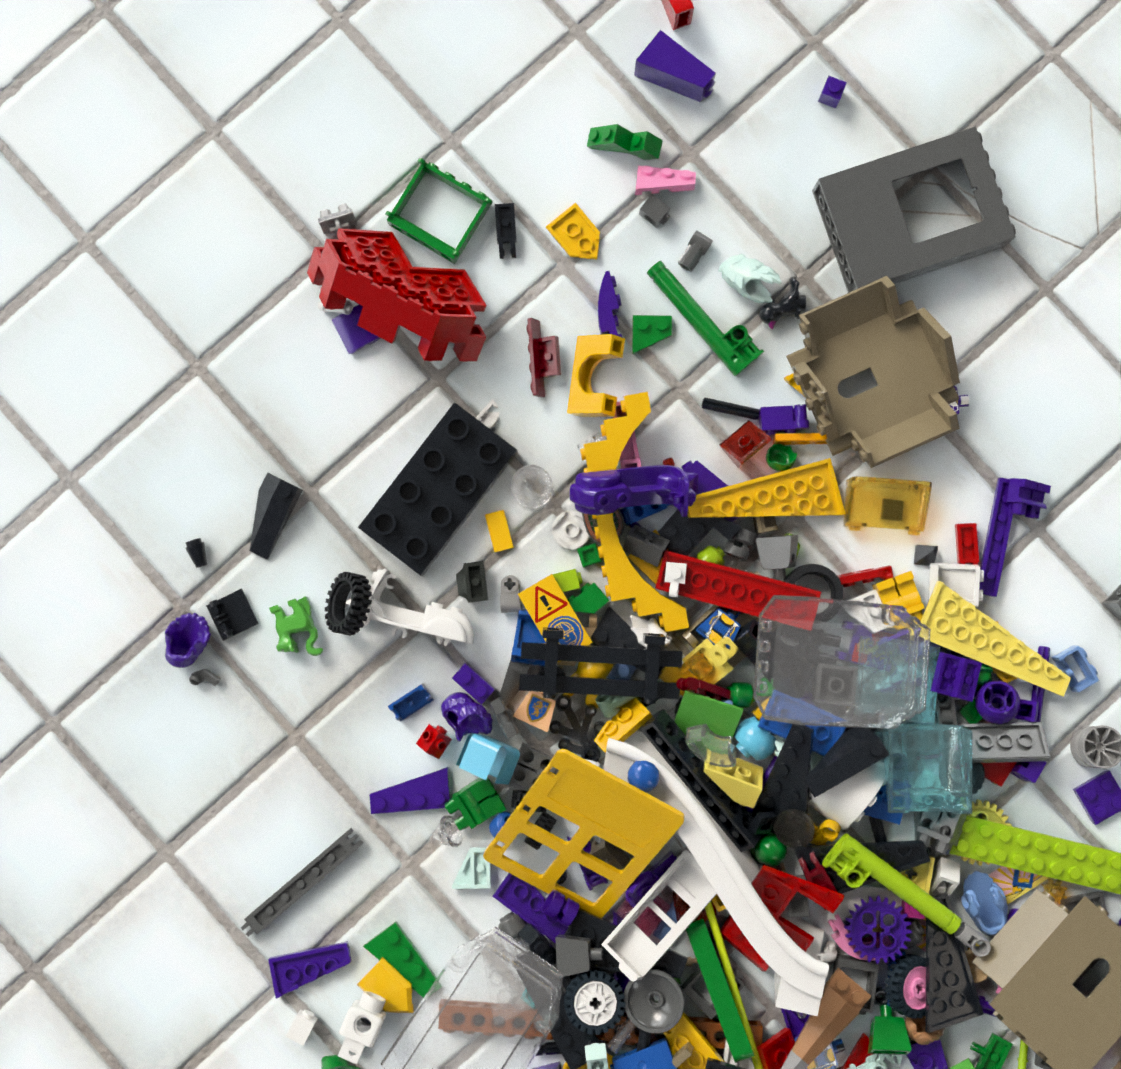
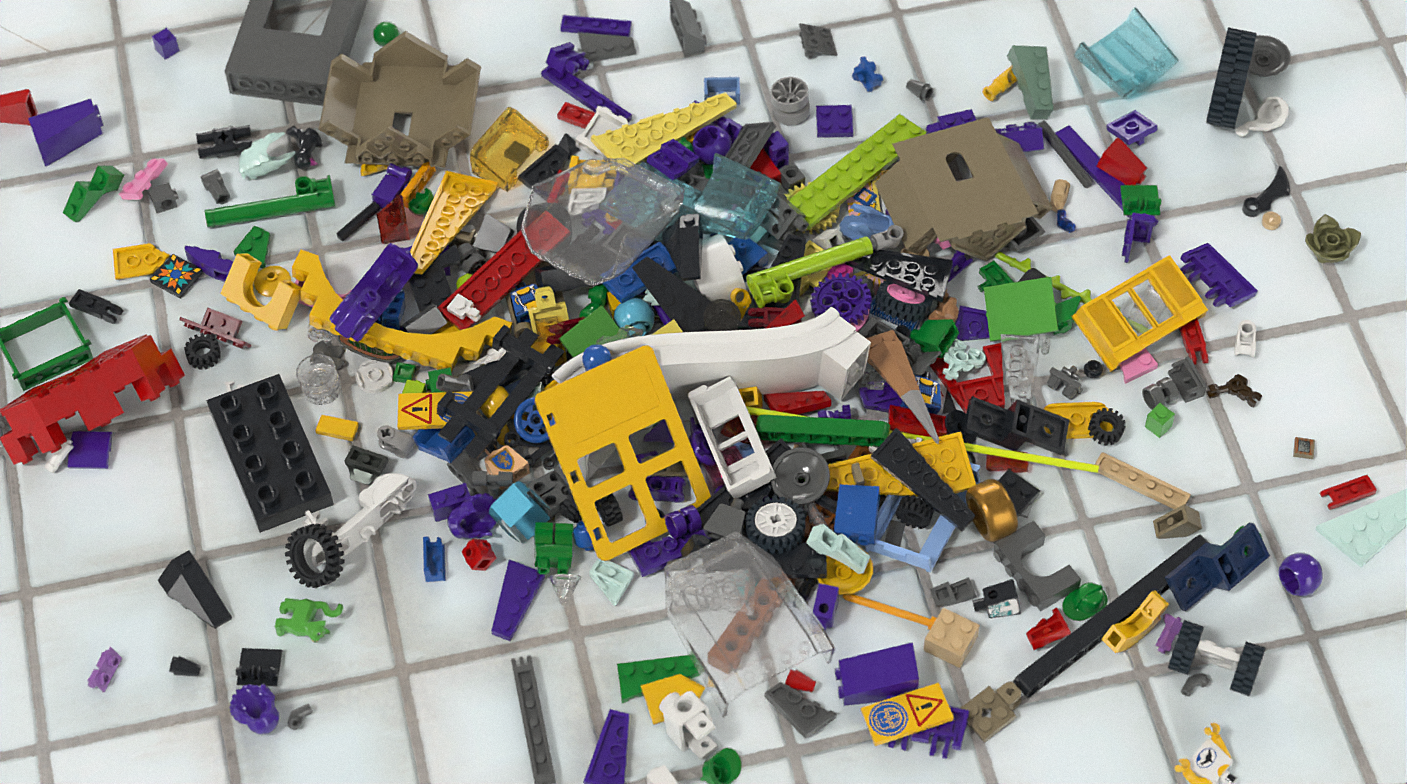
camera: 65 degrees left, 30 degrees down
none -> medium lavender hinge [87,647,122,692]
none -> tile [150,254,203,298]
none -> black tyre [184,333,221,370]
none -> black pin [196,125,252,159]
none -> yellow dish [254,266,291,297]
none -> dark grey plate [309,340,345,370]
none -> green hair [373,21,400,47]
none -> dark grey piece [436,373,474,392]
none -> blue plate [514,397,556,443]
none -> black wing [518,144,569,200]
none -> dark purple tile [560,15,632,37]
none -> dark grey wing [578,32,636,62]
none -> dark grey brick [779,163,805,193]
none -> dark purple piece [818,405,851,419]
none -> dark grey hinge [905,344,942,376]

